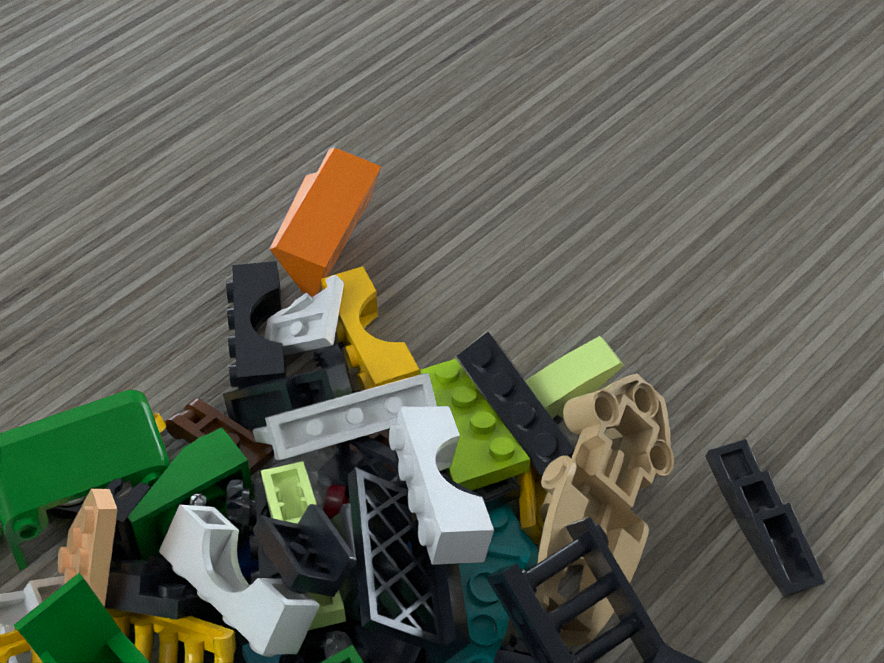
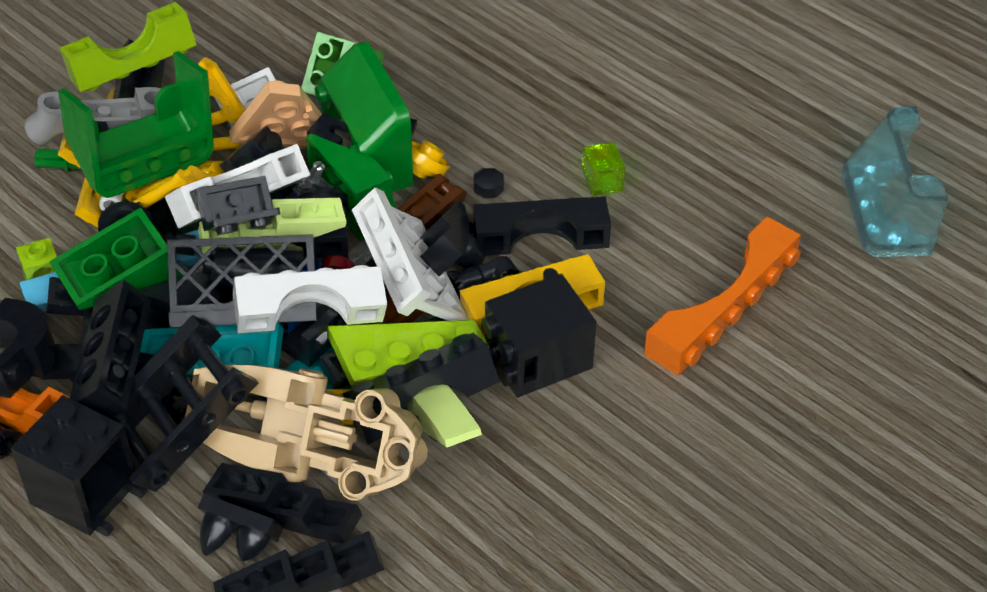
camera: 90 degrees right, 0 degrees up
white wing [264,275,344,355] -> none
orange slope [270,148,382,297] -> none
none -> black tile [198,494,284,561]
none -> black slope [202,463,362,544]
none -> black tile [474,168,504,198]
none -> black container [482,268,597,398]
none -> clear neon green brick [582,142,625,196]
none -> orange arch [644,216,801,376]
none -> clear light blue windscreen [842,106,948,257]

